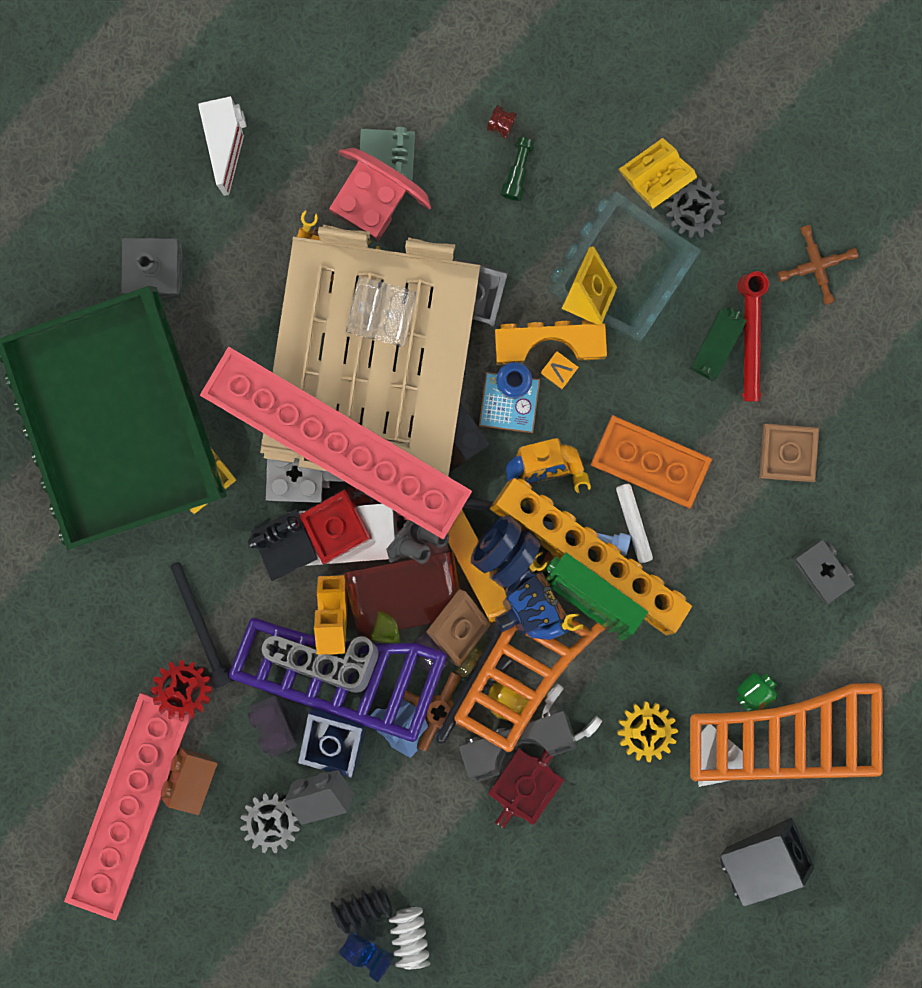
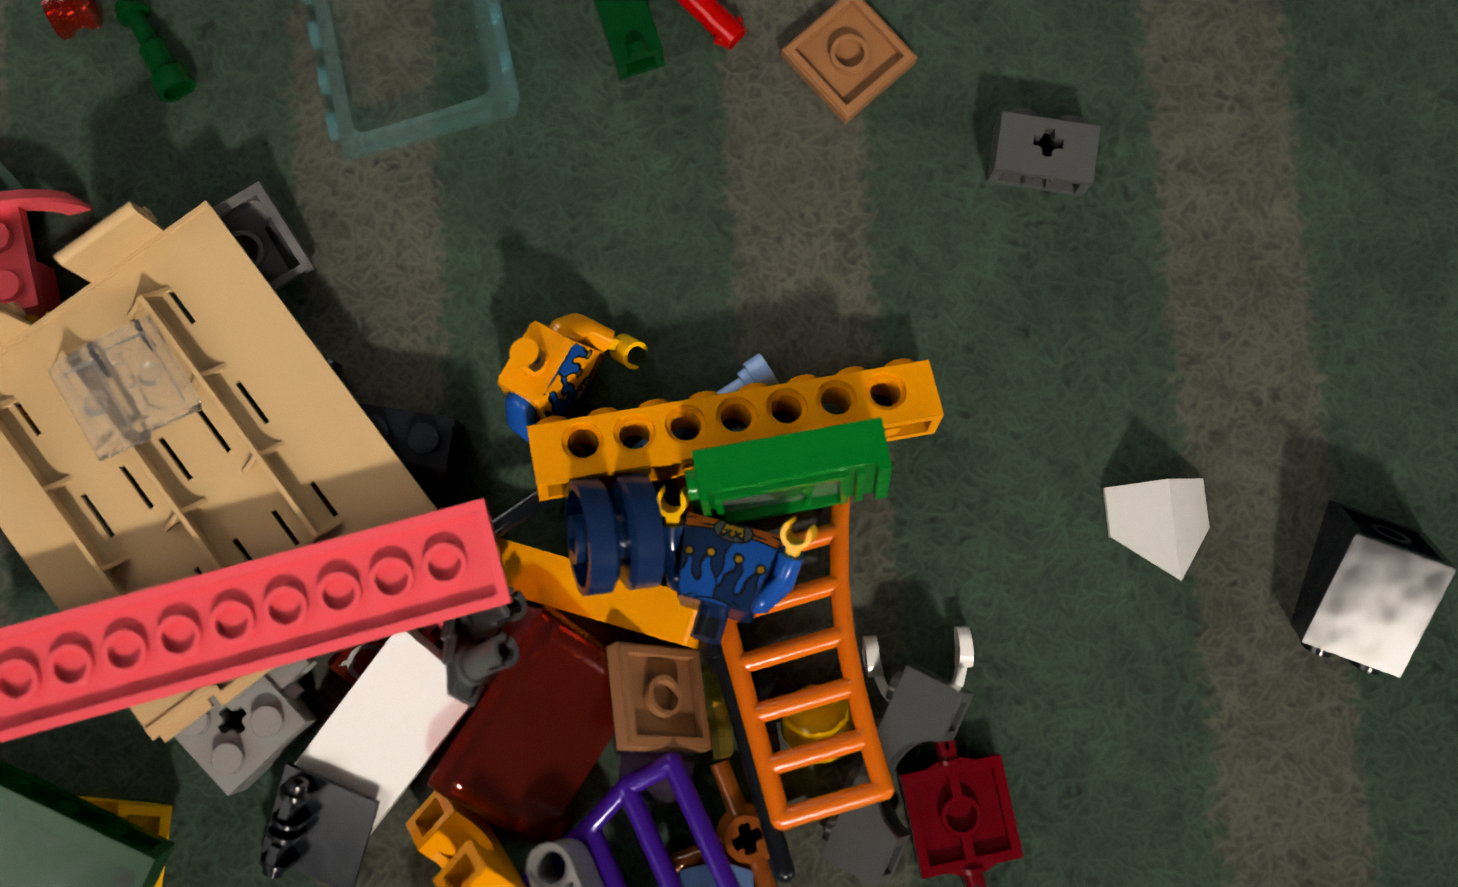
camera: 45 degrees left, 5 degrees down
red tile [299,489,372,564] -> none
clear neon green tile [372,611,400,643] -> none
medium azure tile [479,372,540,434] -> none
light orange arch [495,320,607,365] -> none
blue head [496,362,532,399] -> none
light orange tile [540,351,579,390] -> none
yellow slope [562,246,617,325] -> none
orange tile [590,415,712,509] -> none
white axle [616,484,653,563] -> none
yellow gear [617,701,678,762] -> none
orange bar [690,683,883,781] -> none
green head [737,672,778,711] -> none

